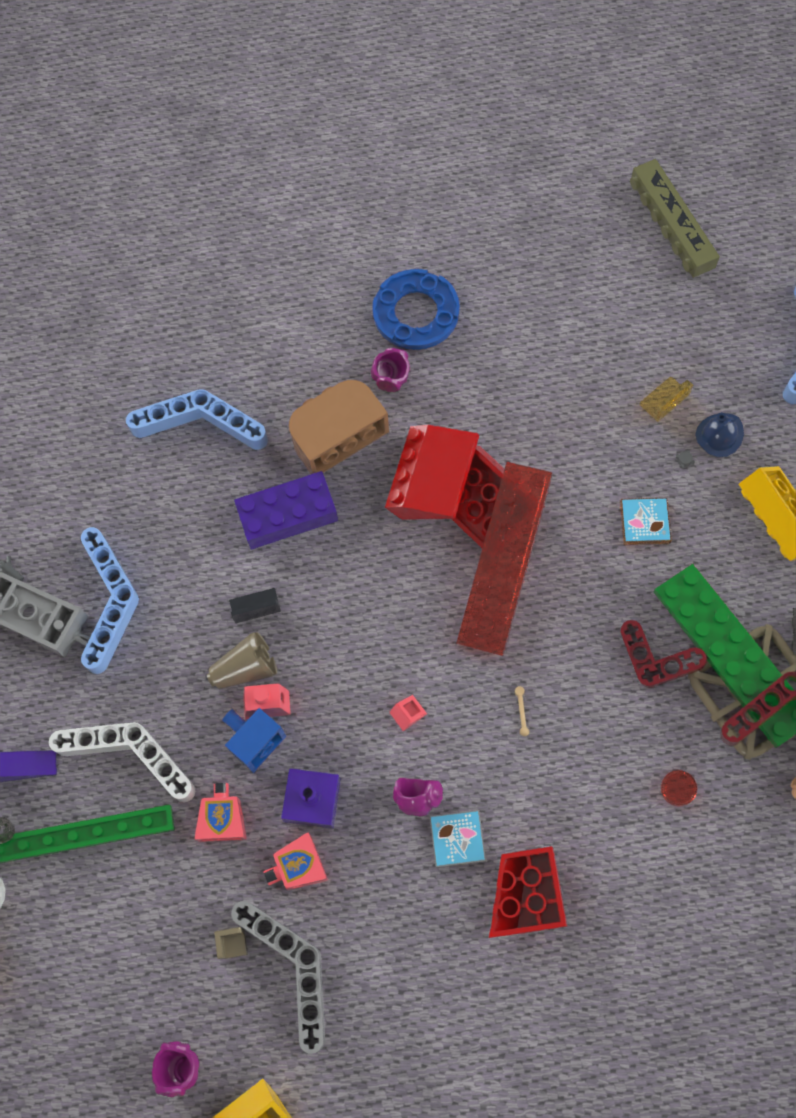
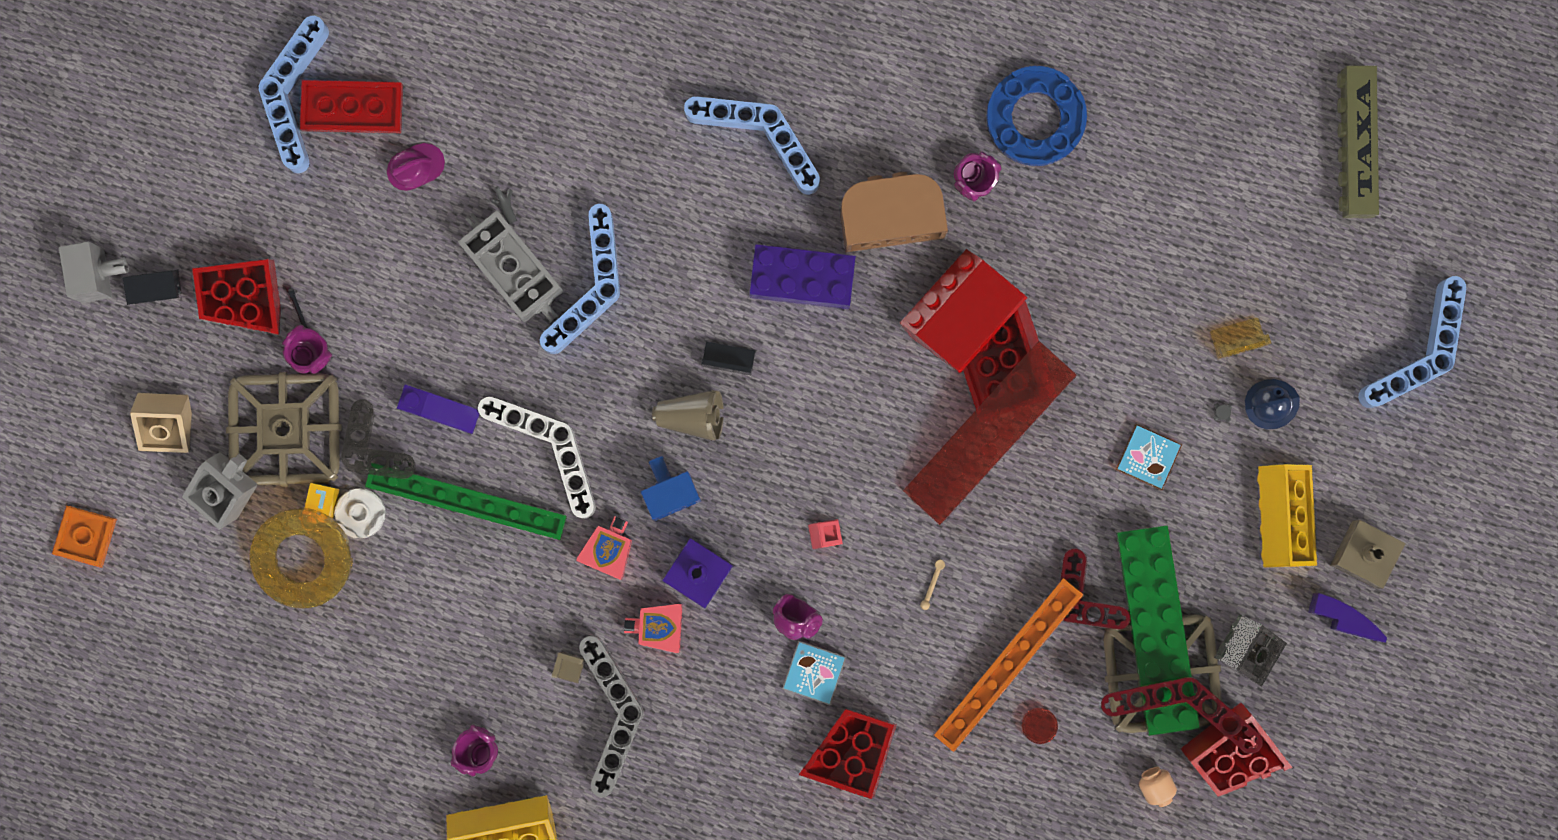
camera: 20 degrees right, 15 degrees up
coral torso [243,684,291,719] -> none
none -> orange plate [934,578,1083,752]

